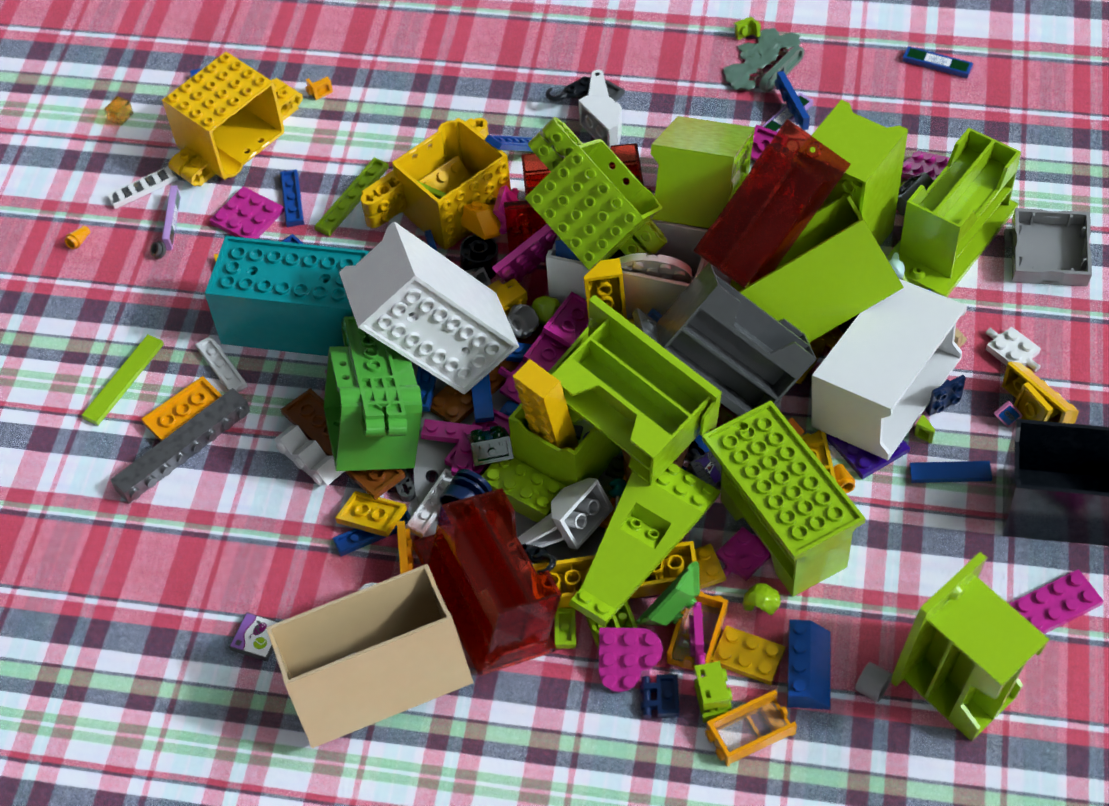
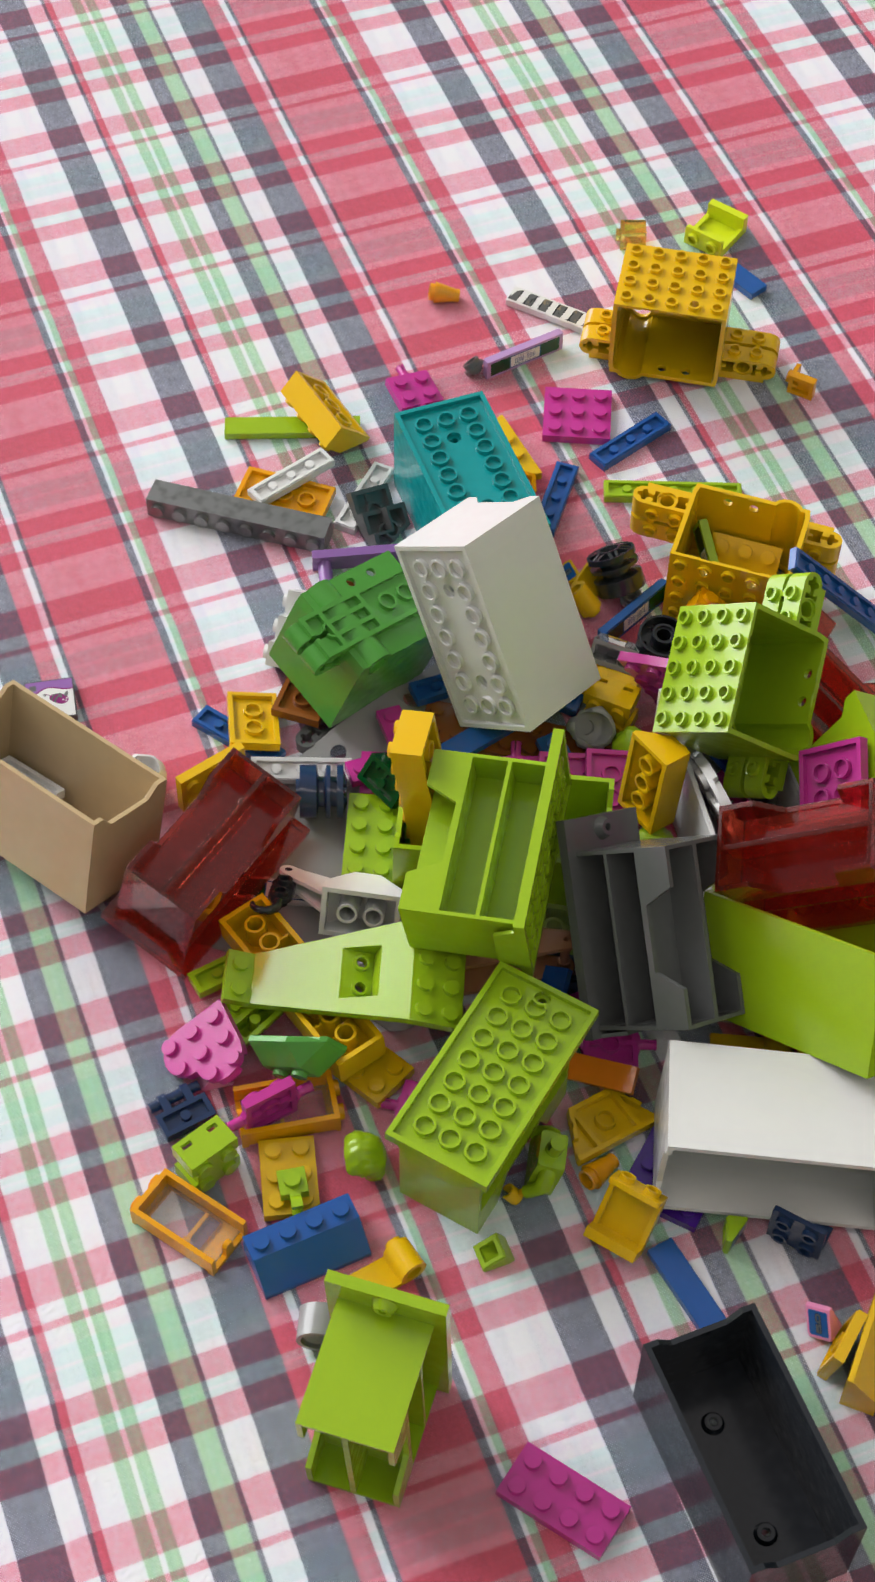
camera: 55 degrees right, 0 degrees up
none -> white tile [247,447,335,504]
none -> lime plate [276,1166,309,1216]
none -> yellow slope [280,371,370,453]
none -> medium lavender piece [312,544,400,581]
none -> dark grey slope [346,483,411,546]
none -> yellow door [350,1236,426,1289]
none -> dark pink plate [385,364,444,411]
none -> lime slope [473,1233,515,1272]
none -> yellow panel [583,1170,668,1264]
none -> neon yellow panel [684,199,749,256]
none -> dark pink plate [799,736,870,831]

